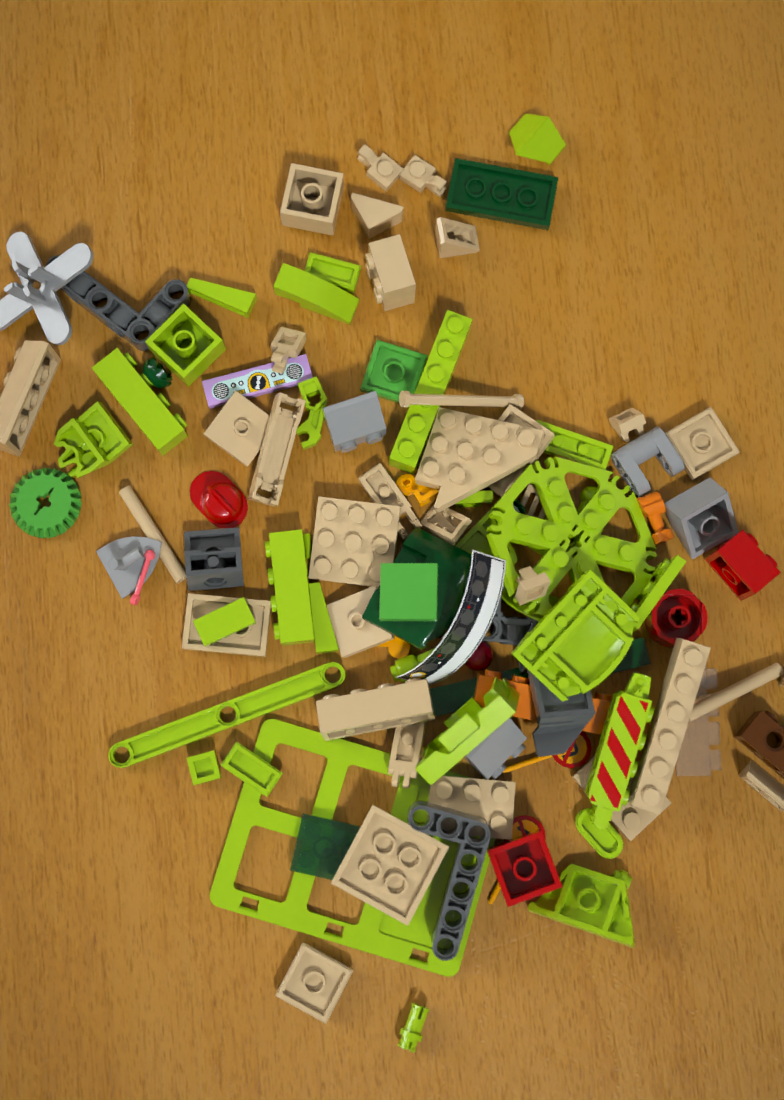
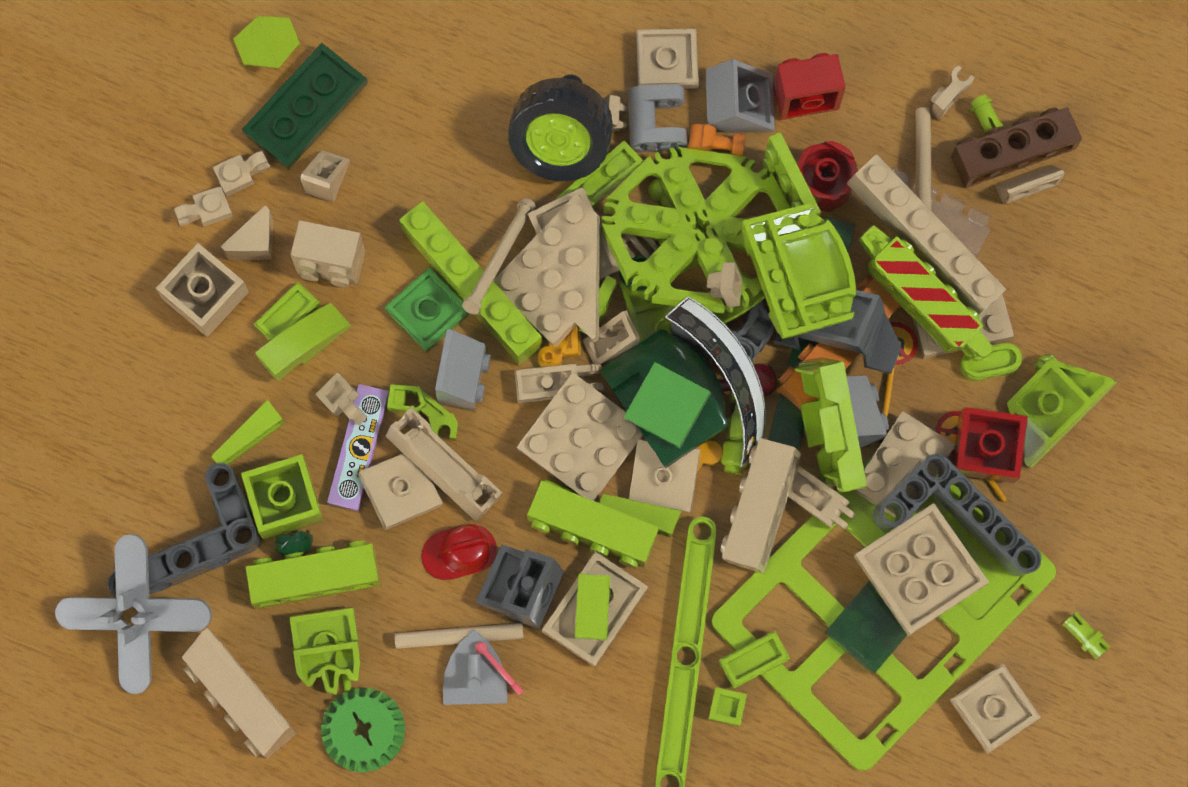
camera: 60 degrees left, 5 degrees down
none -> black wheel [508,74,613,181]

